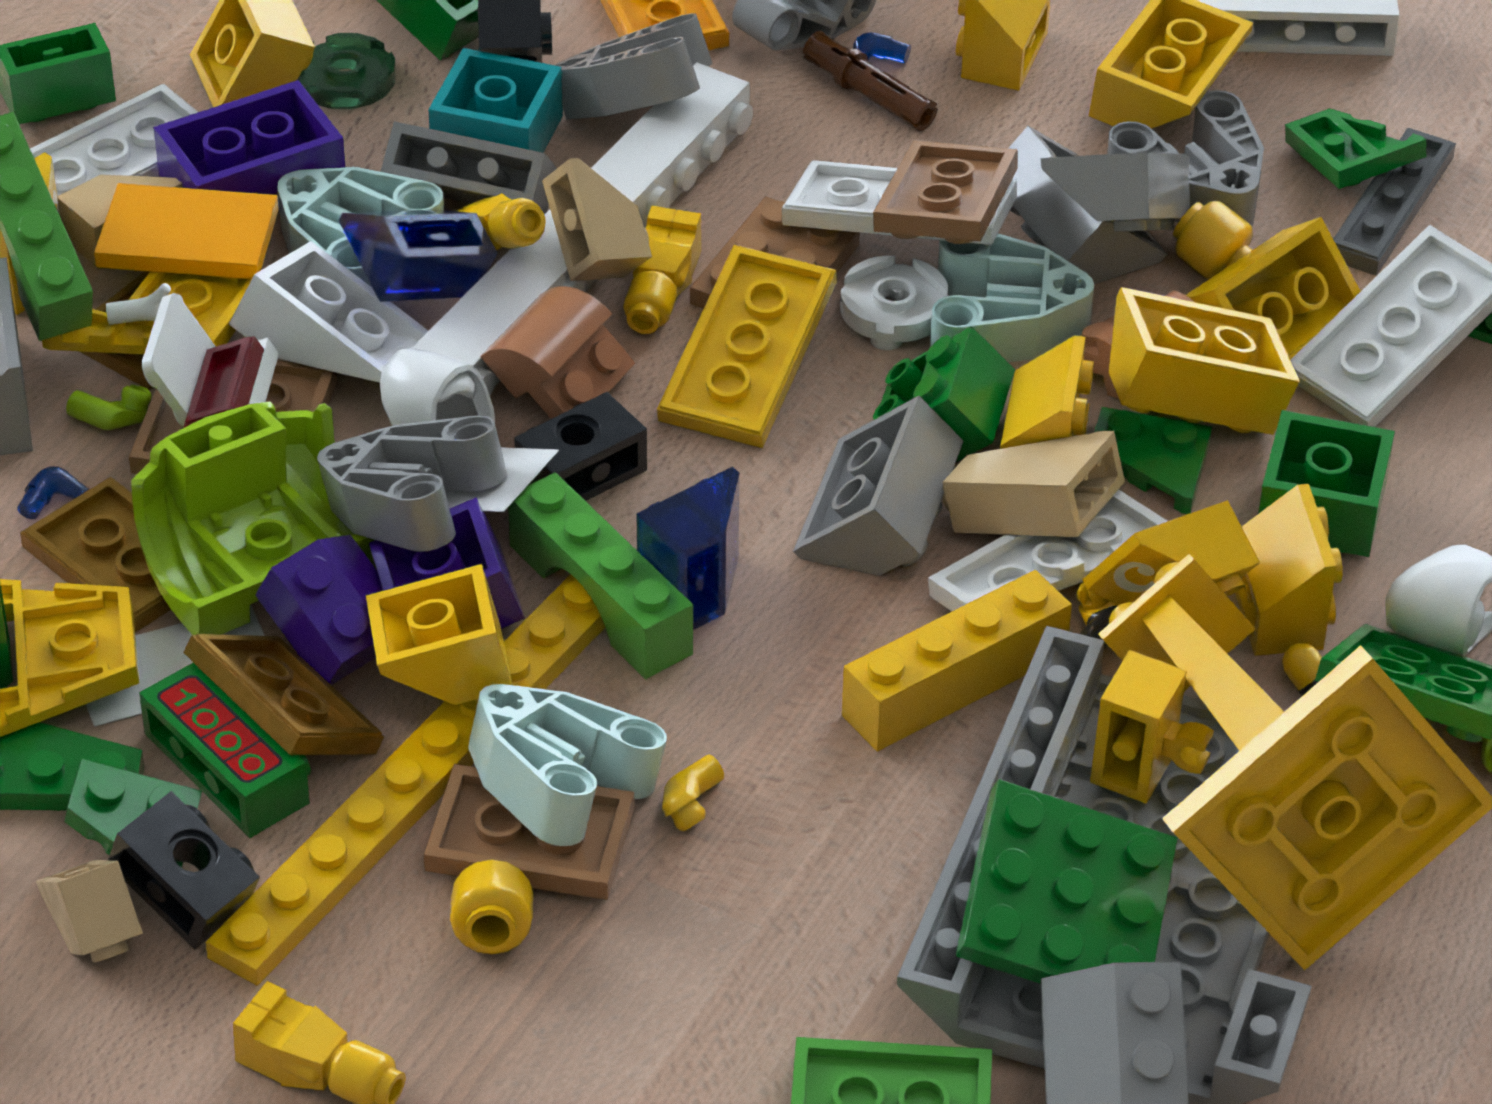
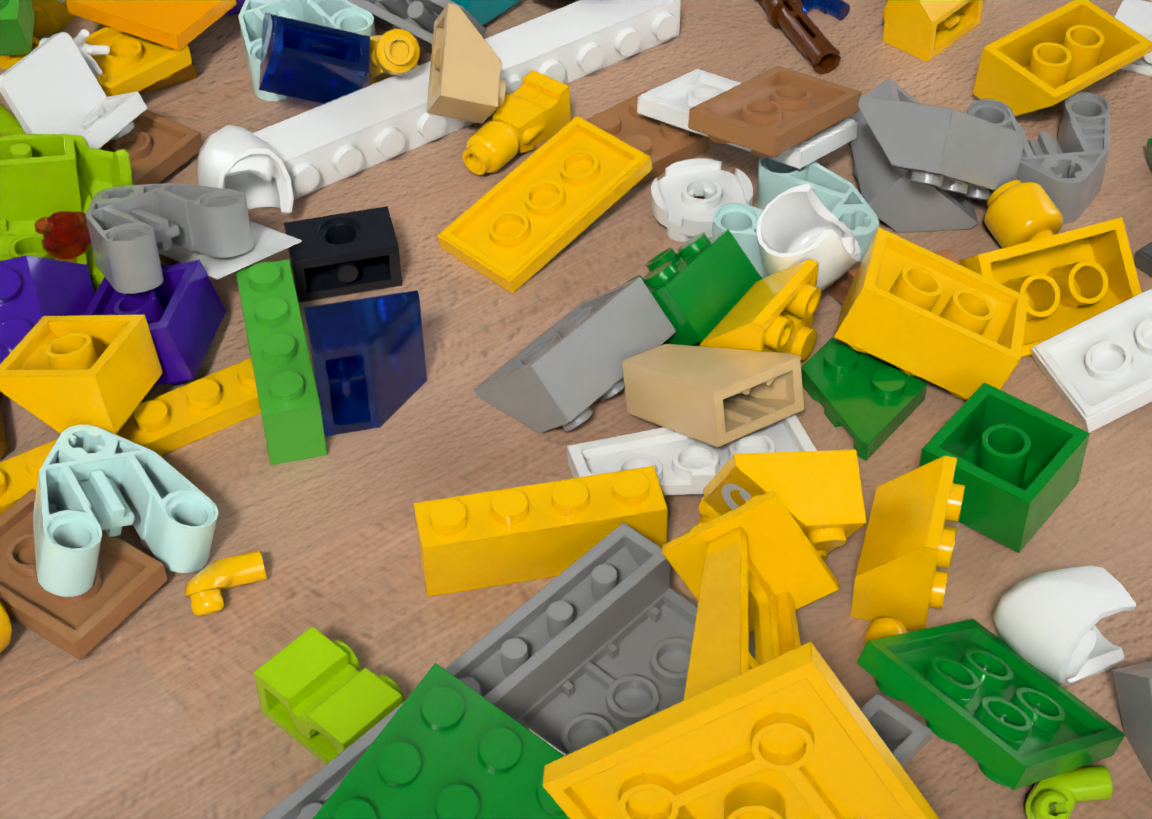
camera: 25 degrees right, 0 degrees up
dark red tile [183,336,264,428] -> none
white slope [229,241,428,383] -> none
nougat brick [480,286,635,419] -> none
yellow brick [1090,650,1214,804] -> none
none -> clear red plate [34,211,91,259]
none -> lime brick [253,626,405,765]
none -> white piece [756,183,862,291]

